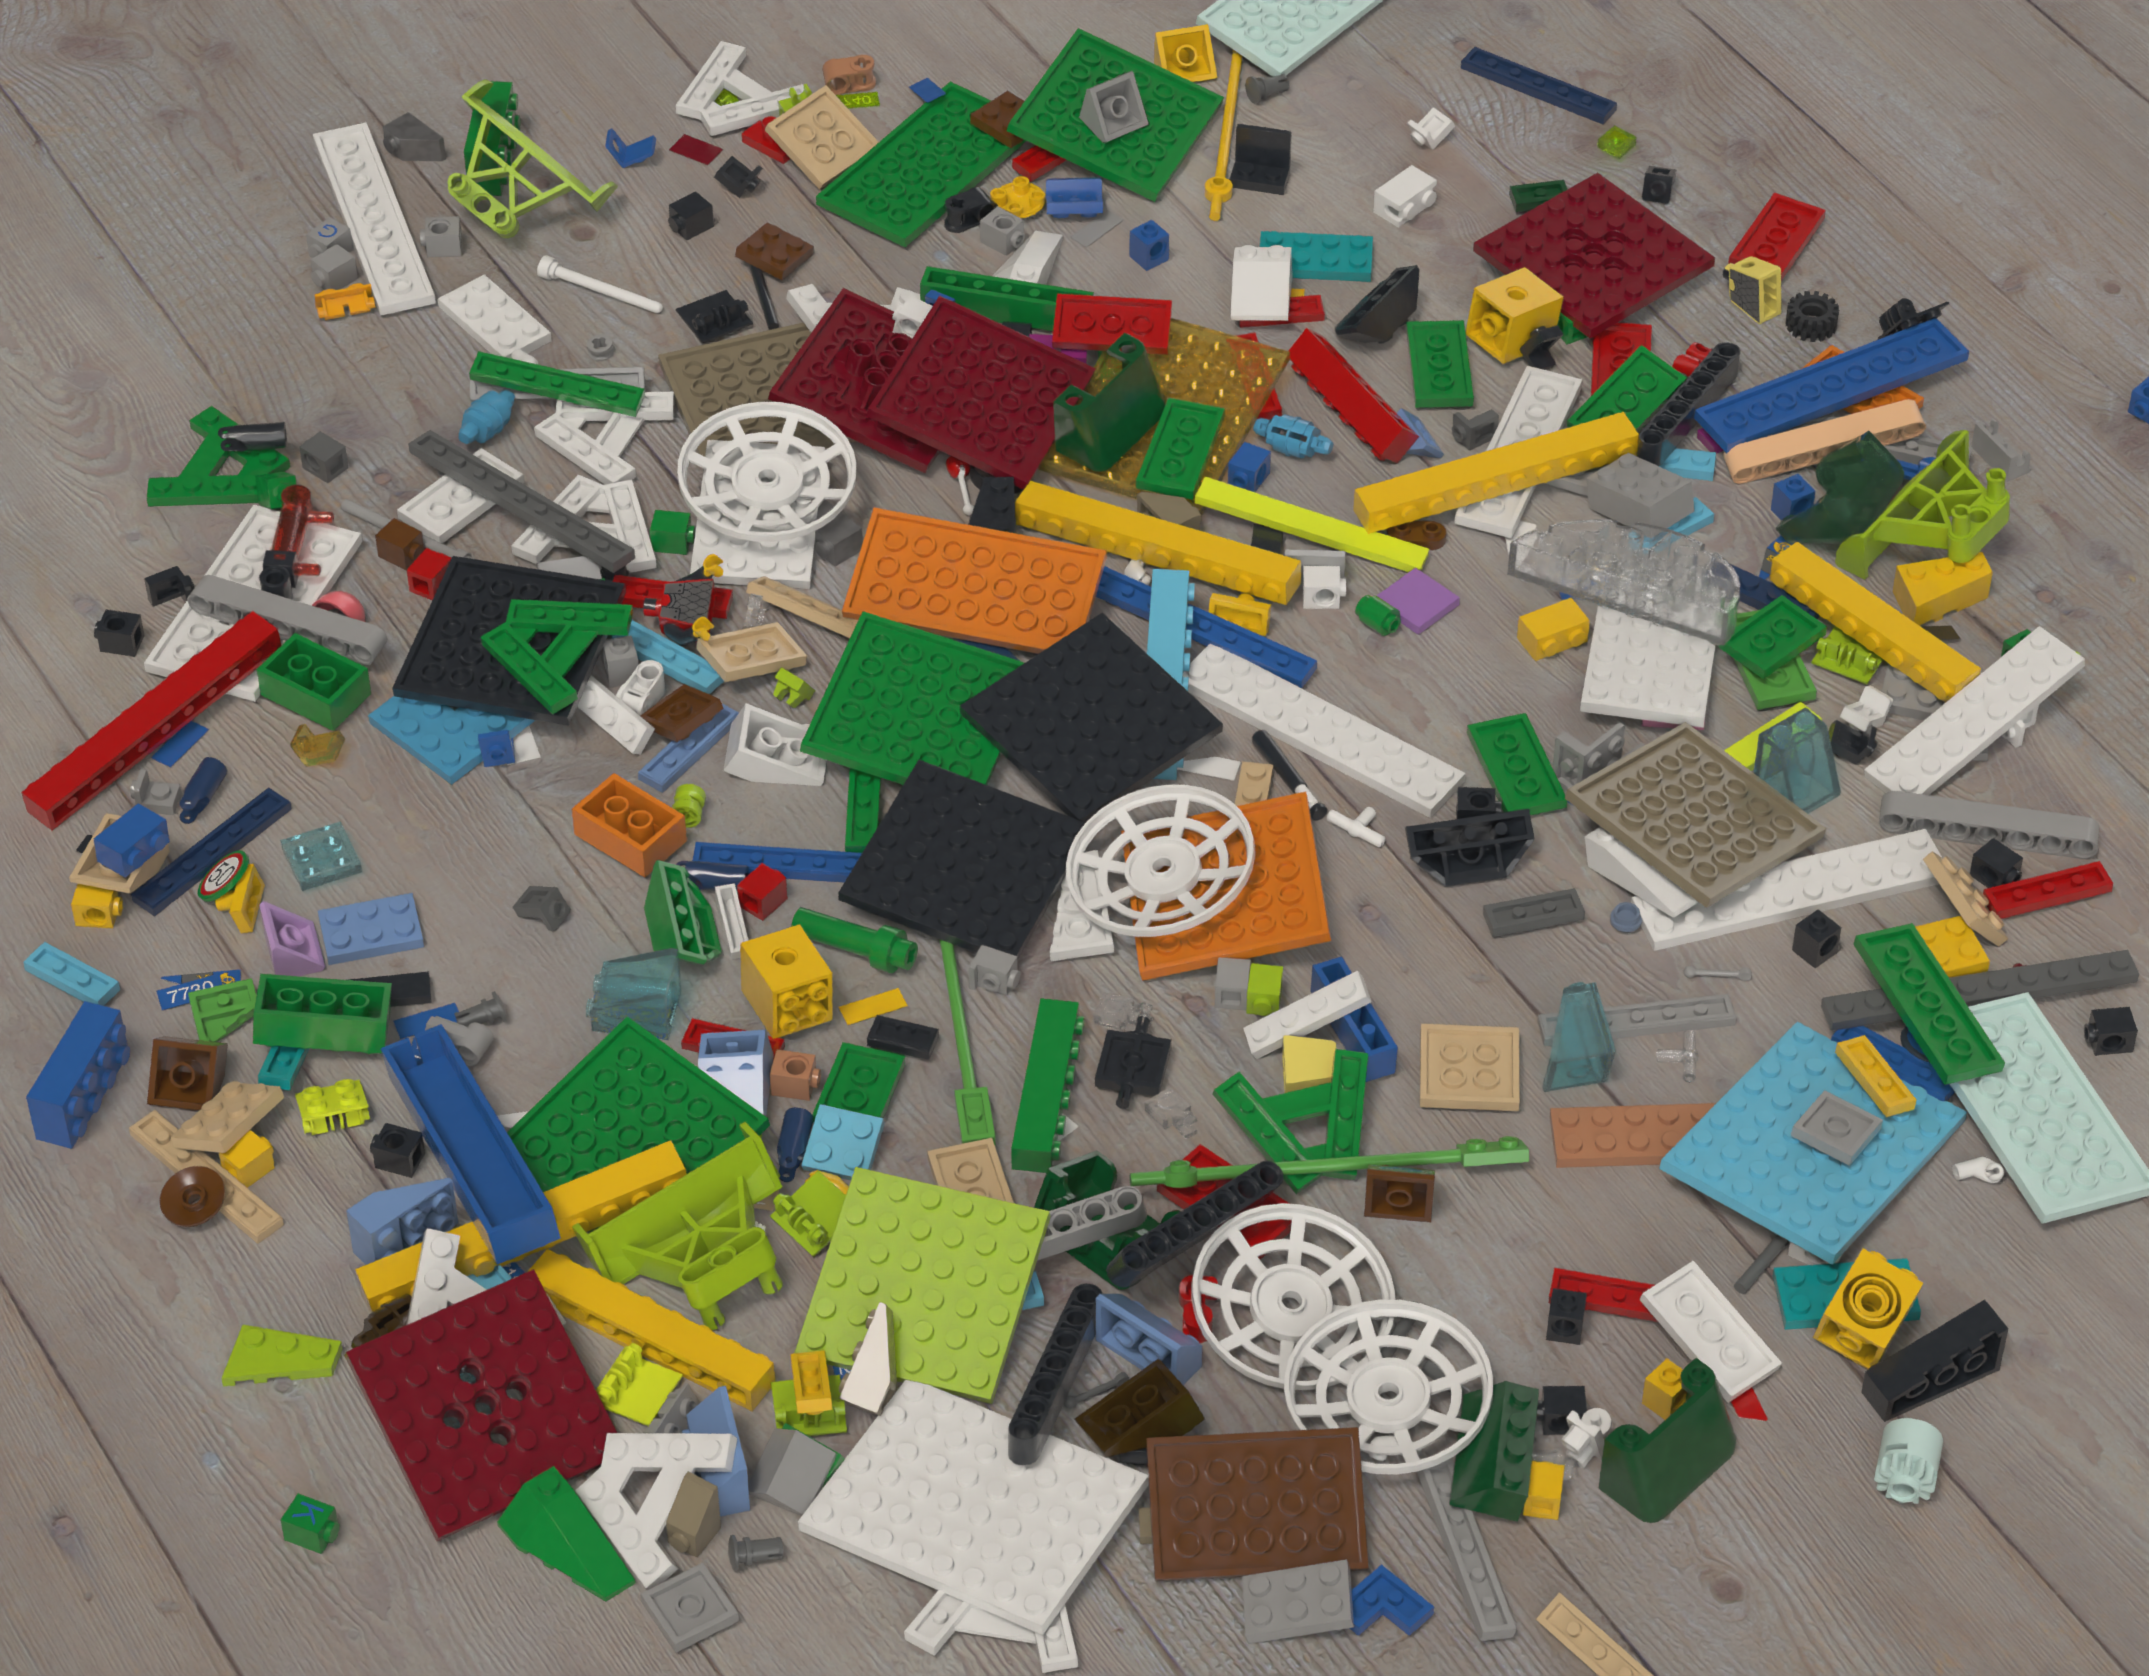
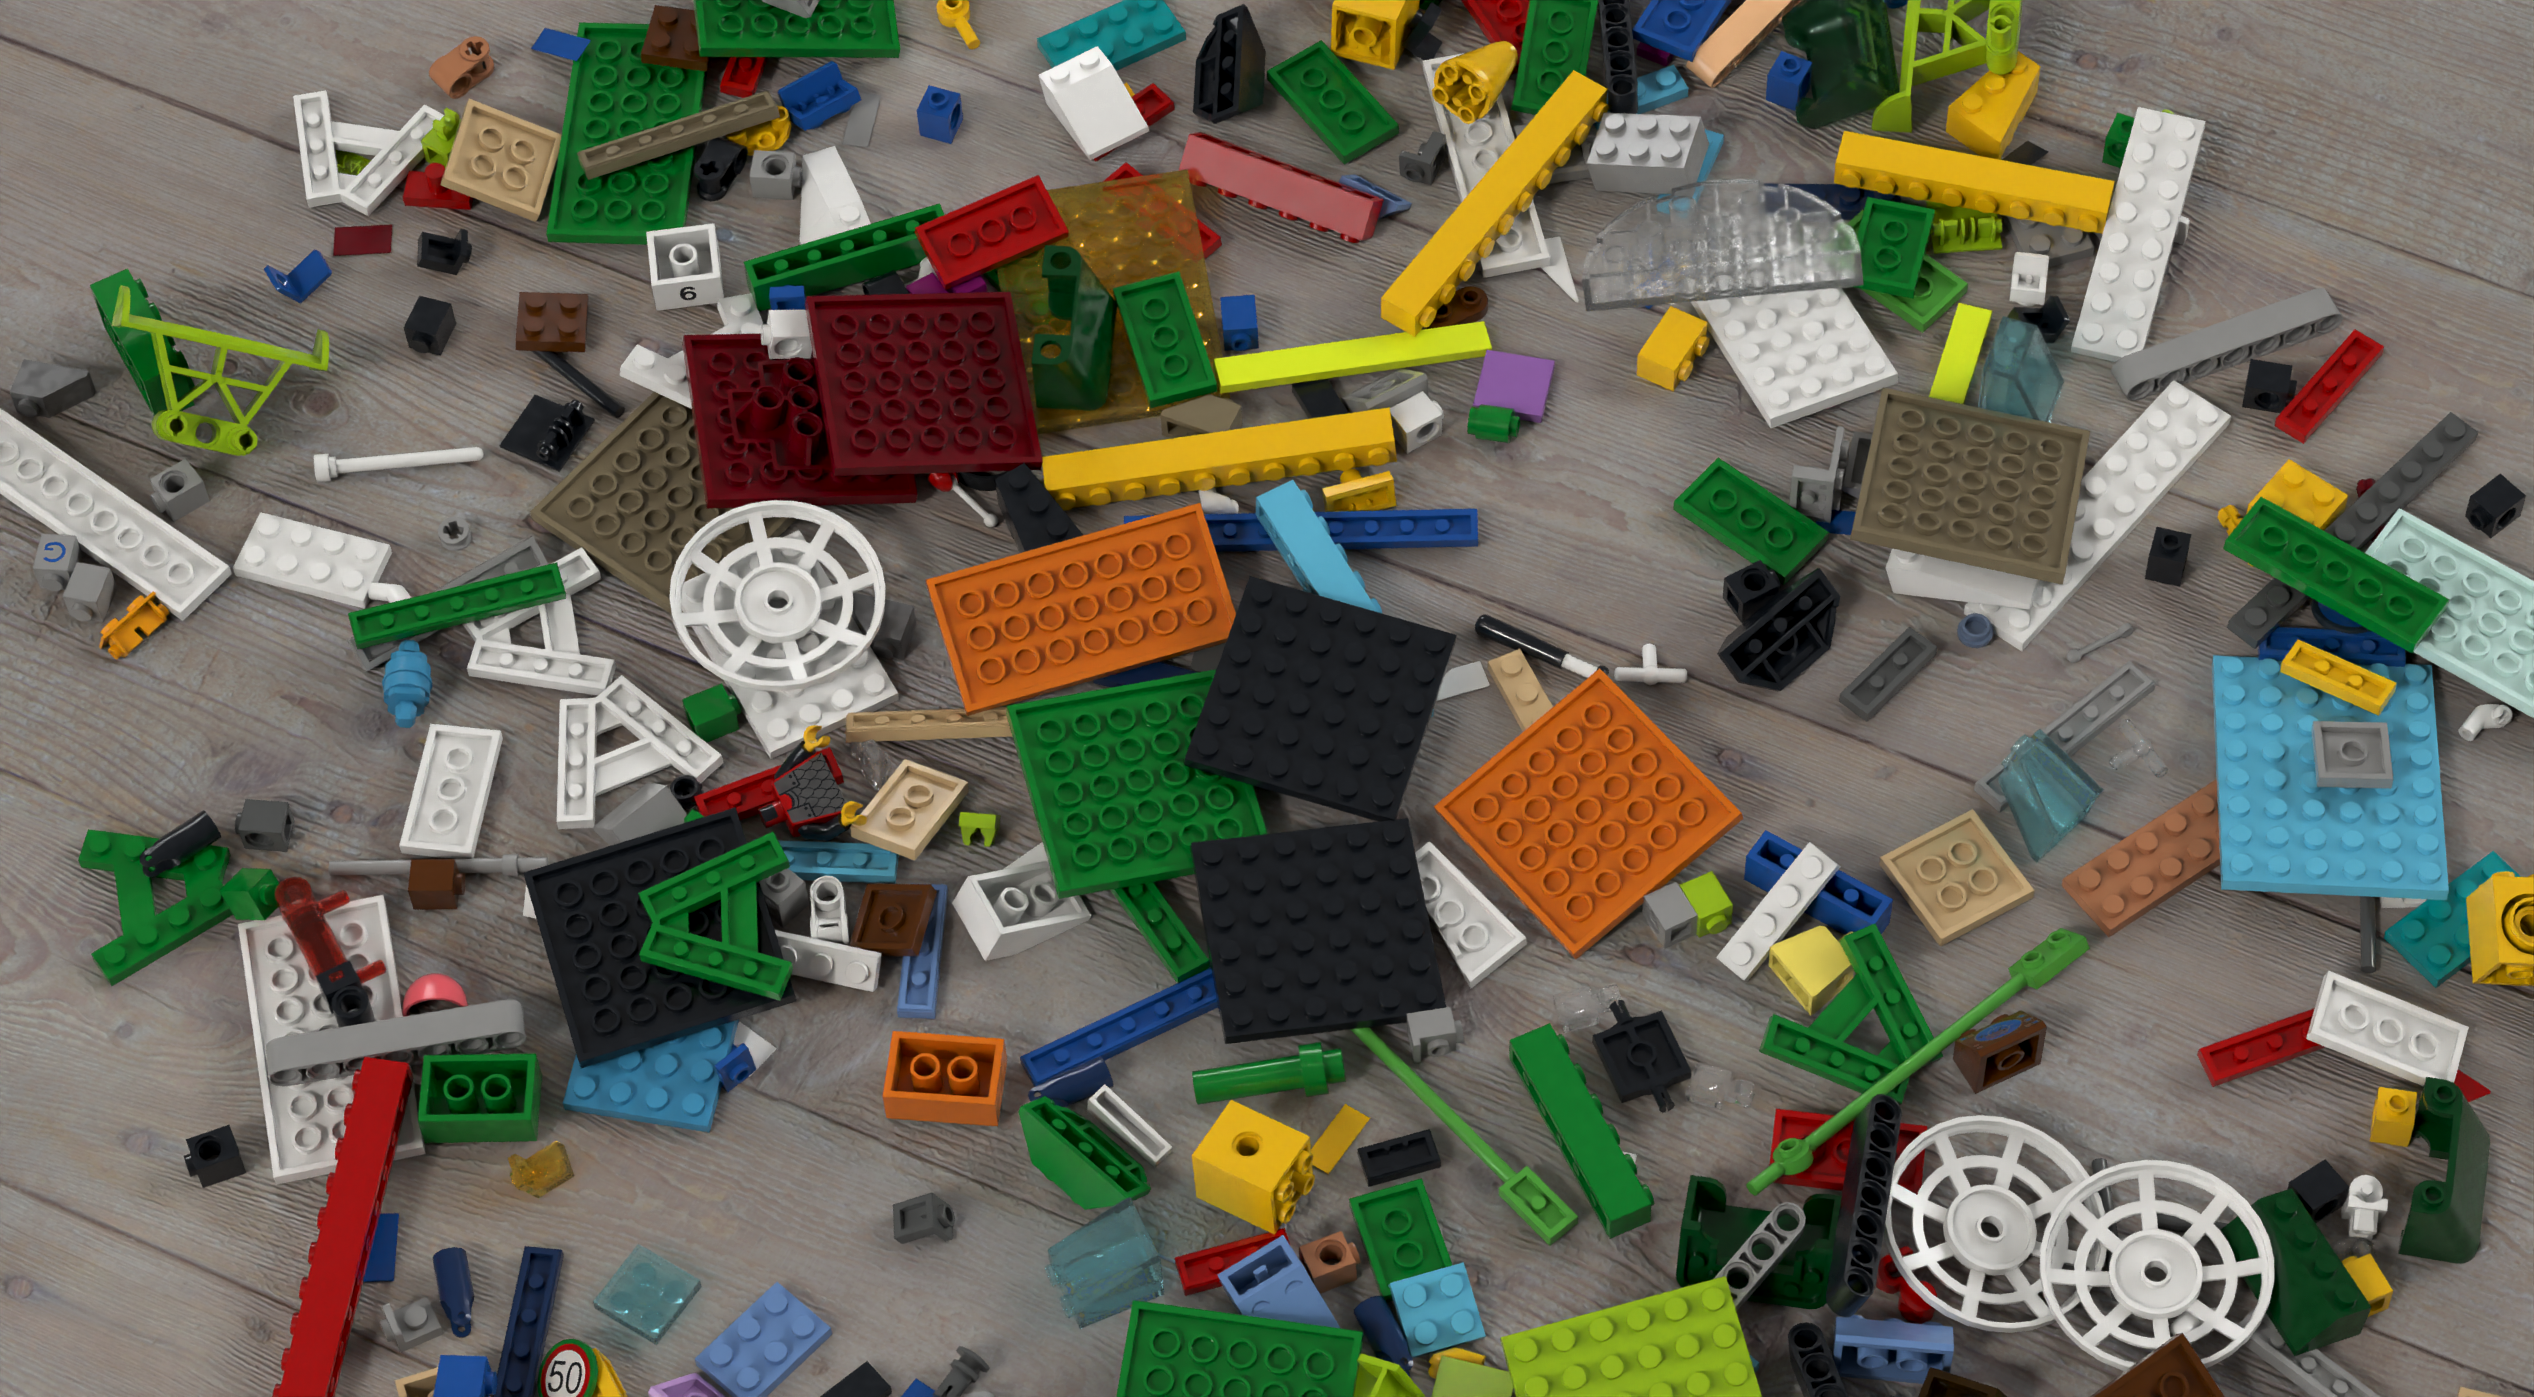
camera: 30 degrees left, 10 degrees up
black bracket [144,566,194,607] -> none
red brick [407,548,452,600] -> none
dark grey plate [408,430,635,573] -> none
lime wheel [672,784,706,828] -> none
red brick [737,863,788,921] -> none
clear neon green sticker [836,92,880,108] -> none
tan plate [927,1138,1014,1203] -> none
white dish [1066,785,1255,937] -> none
white plate [1183,644,1466,818] -> none
dark azure piece [1253,414,1334,459] -> none
black brick [1546,1288,1587,1345] -> none
sticker [1759,535,1795,579] -> none
tan plate [1923,851,2008,947] -> none
none -> dark tan tile [577,90,780,180]
none -> white brick [646,223,724,311]
none -> yellow cone [1432,41,1518,124]

